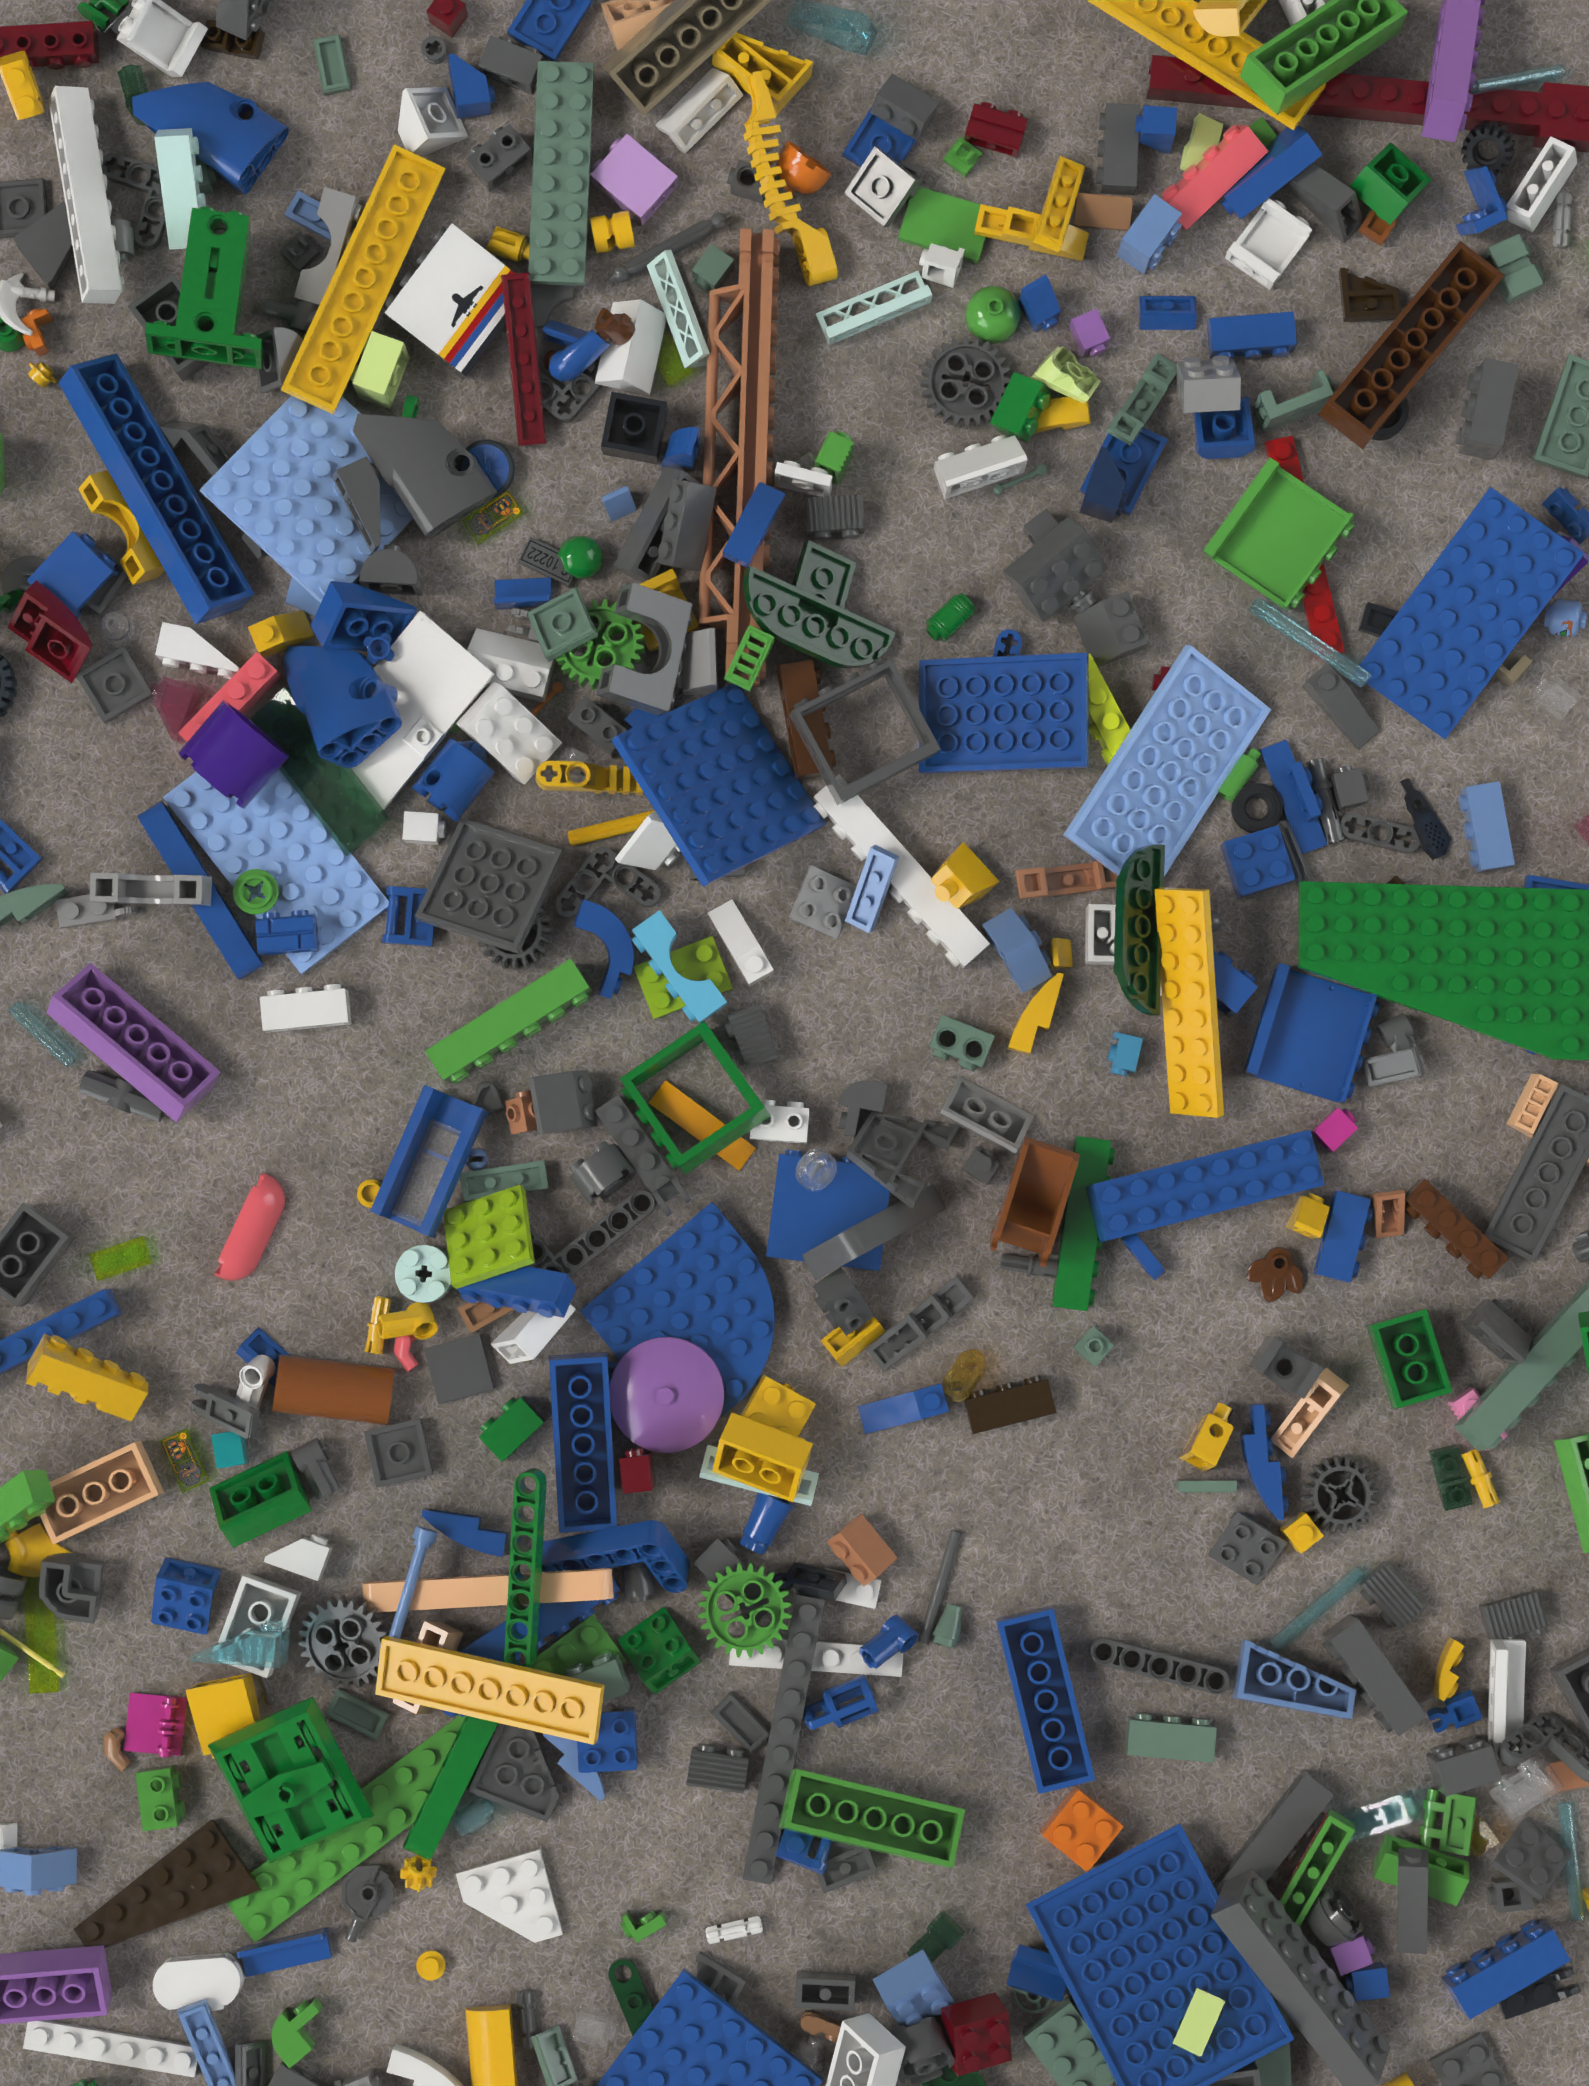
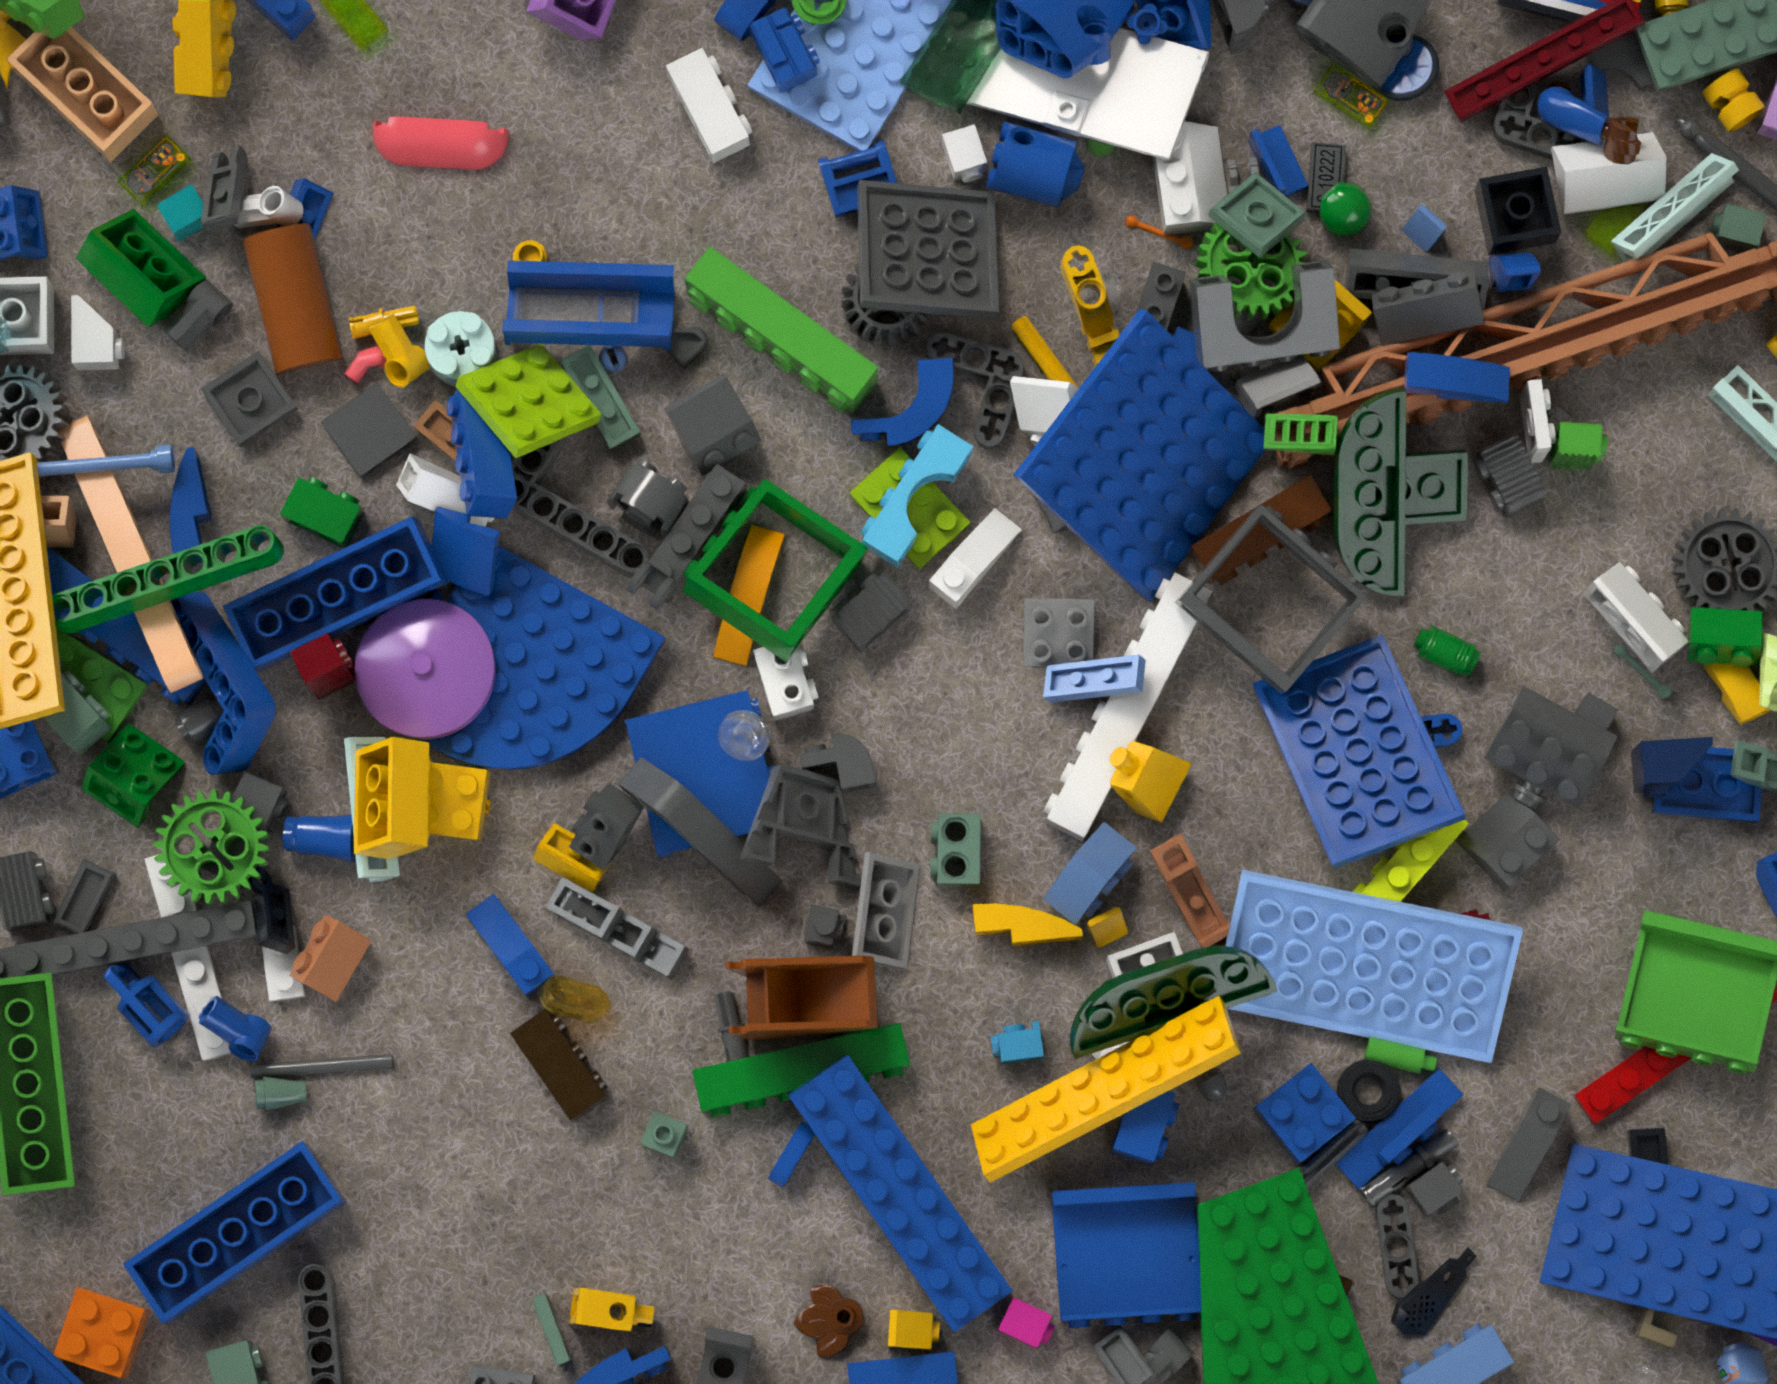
camera: 70 degrees right, 5 degrees down
white brick [456,682,562,785] -> none
nougat brick [505,1090,537,1135] -> none
clear light blue axle [1249,599,1371,687] -> none
none -> blue slope [432,507,500,596]

